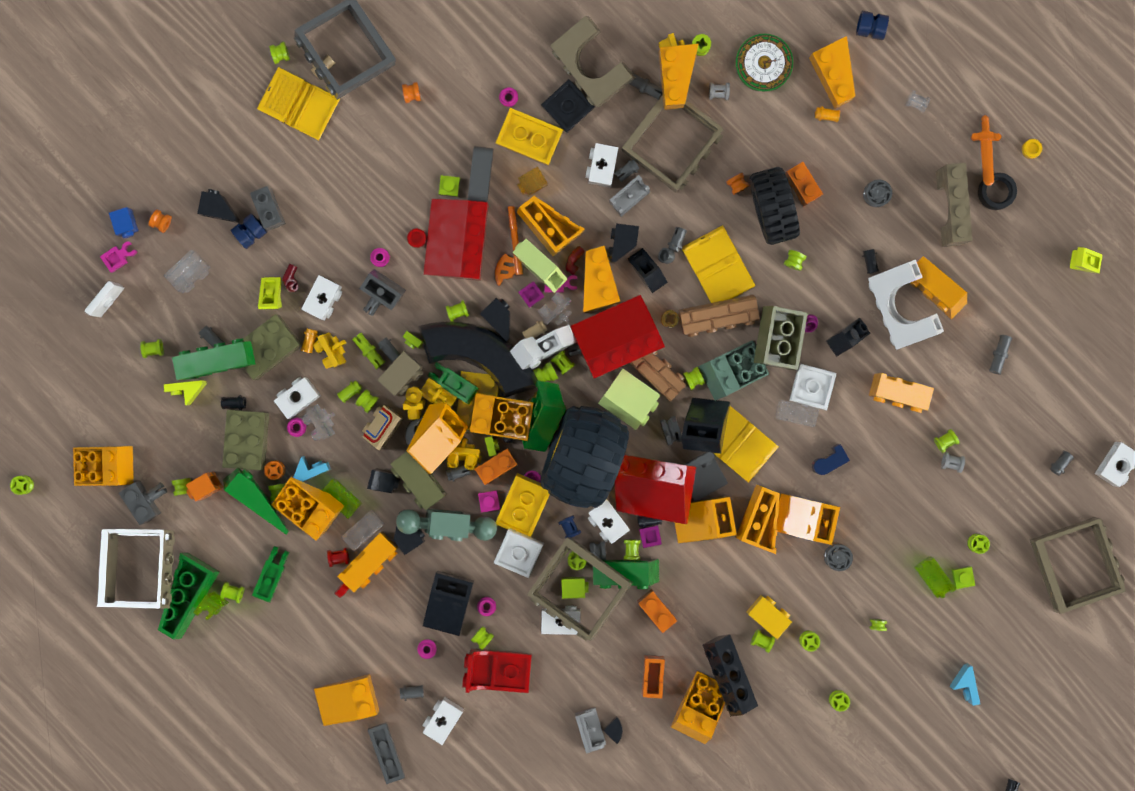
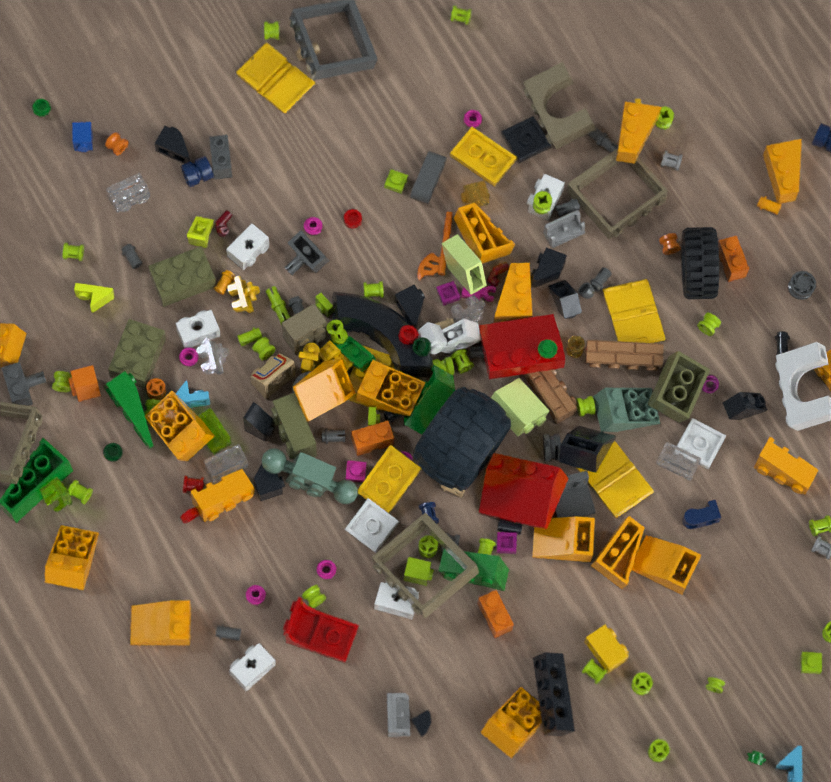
camera: 10 degrees right, 20 degrees down
white plate [85,281,124,318] -> none
dark pink plate [100,241,137,273] -> none
green wedge [172,338,255,380] -> none
black pin [221,395,247,410] -> none
green hinge [252,546,290,603] -> none
dark grey plate [368,722,405,784] -> none
orange wheel [402,82,421,104] -> none
red slope [423,199,489,281] -> none
black slope [423,571,474,636] -> none
yellow hips [447,438,482,470] -> none
white brick [588,499,630,544] -> none
orange brick [642,655,665,698] -> none
tile [736,34,793,92] -> none
dark grey wheel [824,543,853,571] -> none
clear neon green hinge [914,556,956,599] -> none
none -> green plate [32,99,51,117]
none -> light orange slope [45,525,99,590]
none -> dark green plate [103,443,123,462]
none -> lime bush [326,320,348,344]
none -> red tile [398,325,418,345]
none -> dark green plate [413,337,431,357]
none -> lime wheel [533,191,552,214]
none -> green plate [538,339,557,359]
none -> green plate [747,750,767,766]

